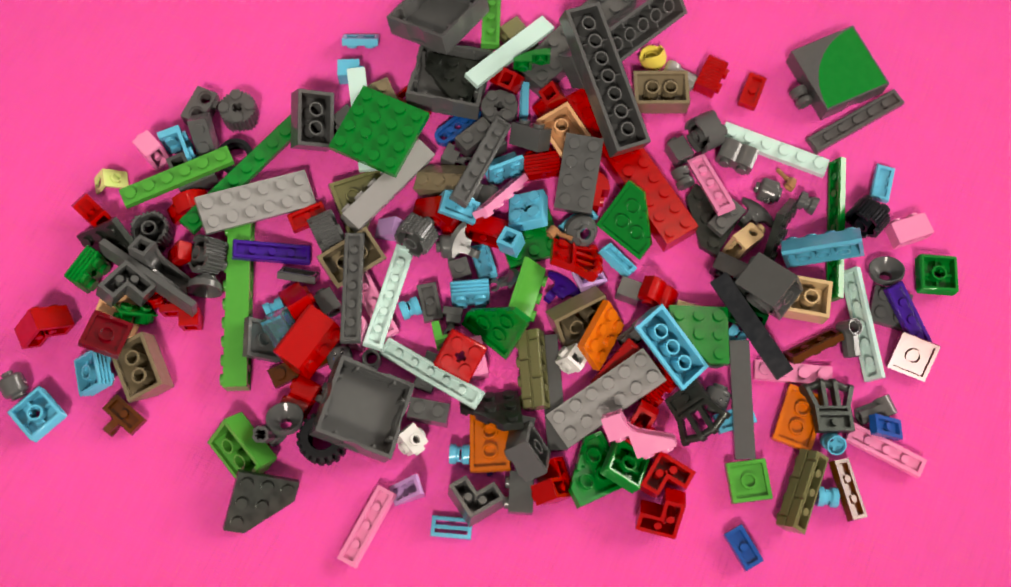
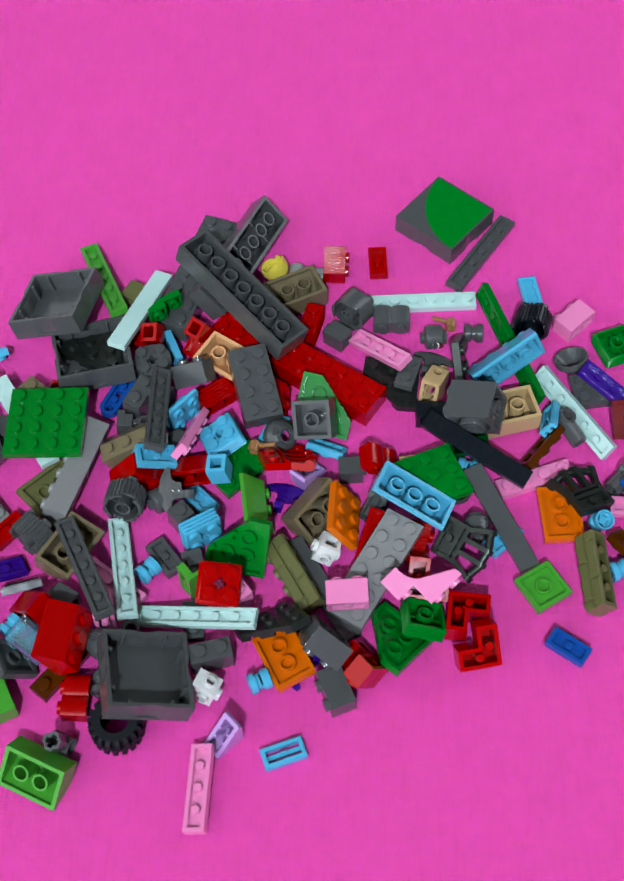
camera: 20 degrees left, 15 degrees down
pearl dark grey plate [223,469,300,533] -> none
dark grey piece [266,402,304,436] -> none
lavender slope [374,216,404,242] -> none
brick [448,475,505,527] -> none
dark grey piece [489,268,519,292] -> none
dark grey wheel [671,165,695,191] -> none
dark grey wheel [789,84,814,110] -> none
none -> dark grey brick [291,397,338,440]
none -> red brick [301,302,325,347]
none -> bright pink brick [325,576,370,611]
none -> medium azure tile [540,401,560,438]

